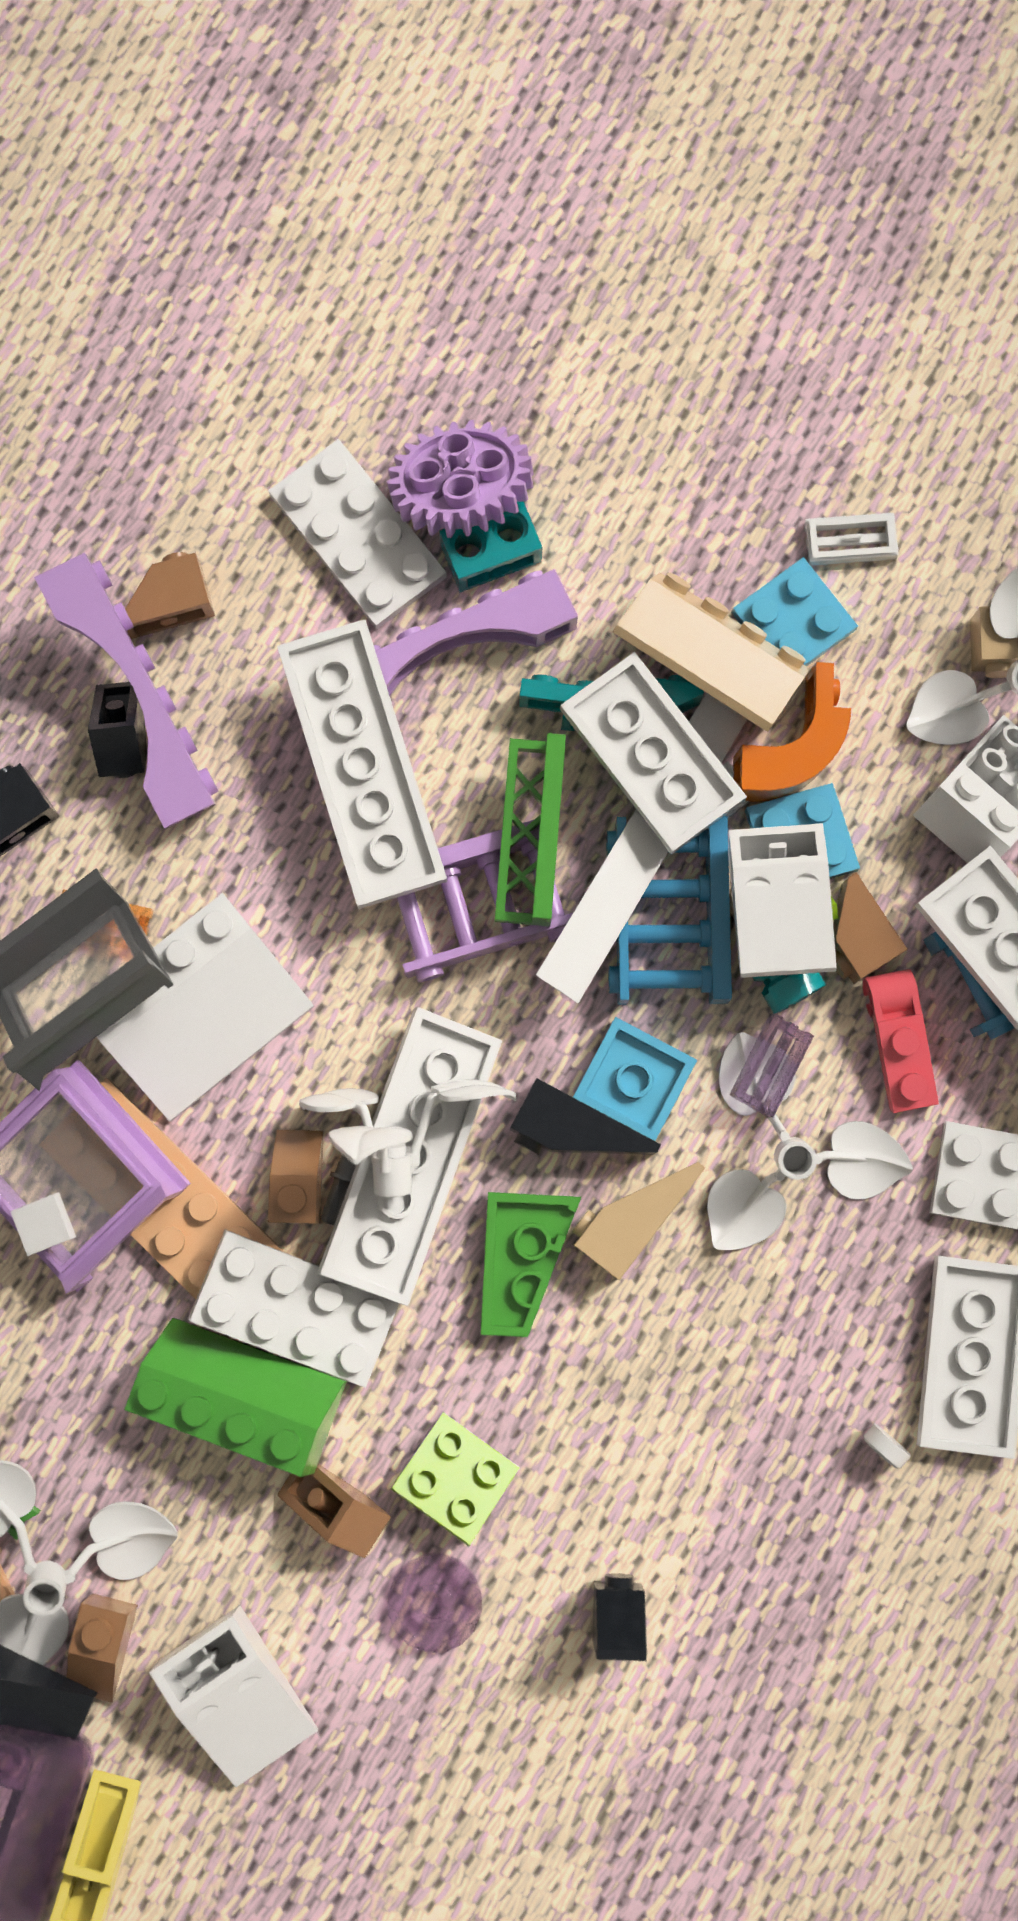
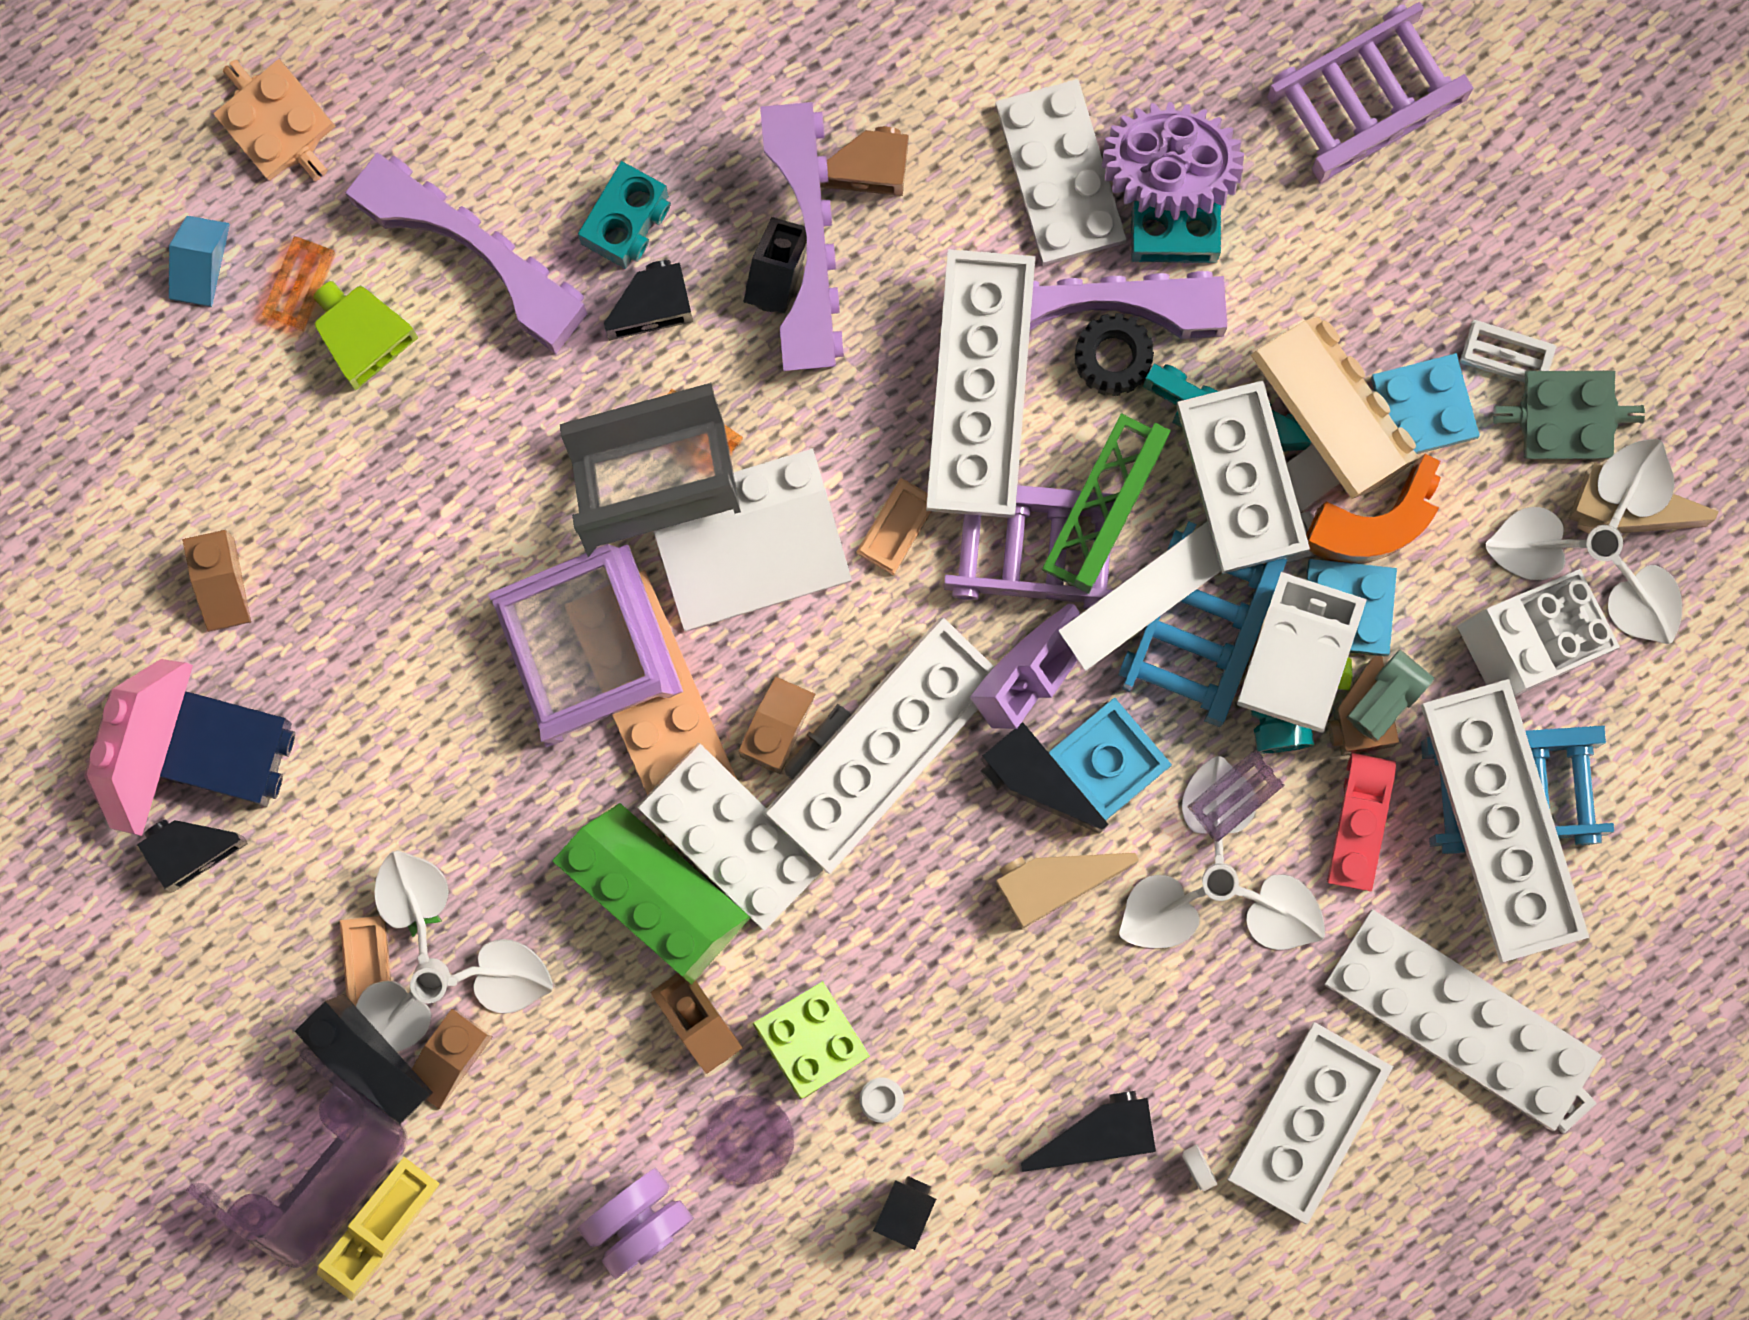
camera: 25 degrees right, 0 degrees up
white tile [10,1192,76,1256] -> none
white slope [149,1605,318,1787] -> none
white plant [299,1079,516,1197] -> none
bright green wing [481,1192,581,1337] -> none
none -> lavender wheel [577,1168,694,1280]
none -> light nougat tile [856,478,932,575]
none -> white tile [859,1077,904,1123]
none -> lavender slope [970,604,1080,729]
none -> black slope [1019,1091,1156,1172]
none -> black tyre [1075,313,1154,396]
none -> lavender fence [1267,1,1474,183]
none -> sand green piece [1346,649,1435,742]
none -> sand green plate [1493,370,1645,459]

